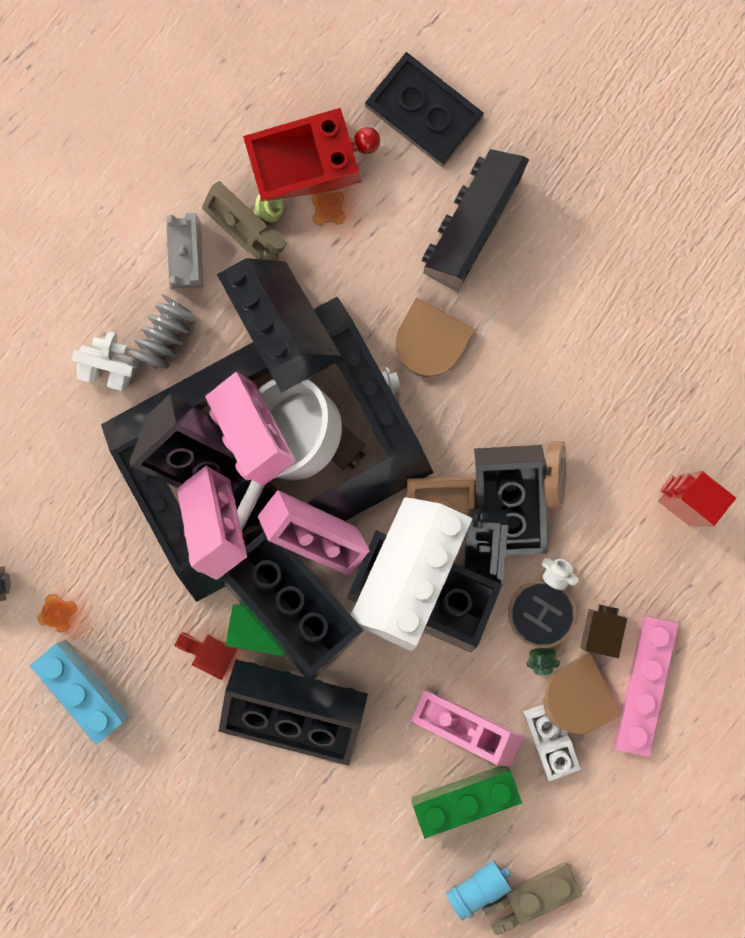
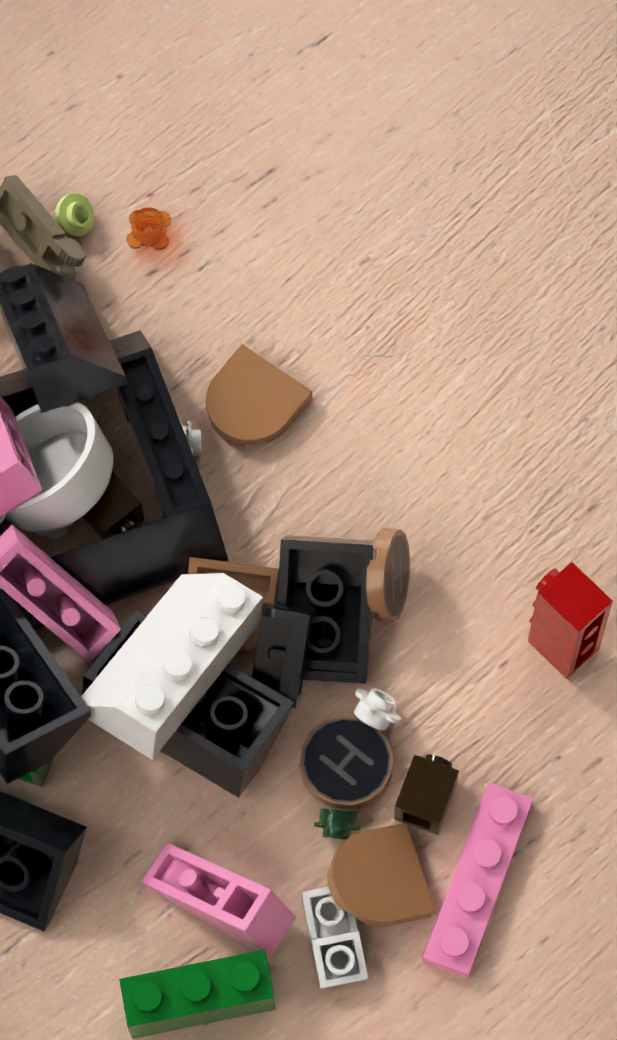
camera: 10 degrees right, 20 degrees down
red slope [243,107,381,202] -> none
black tile [365,52,484,167] -> none
black slope [421,149,530,292] -> none

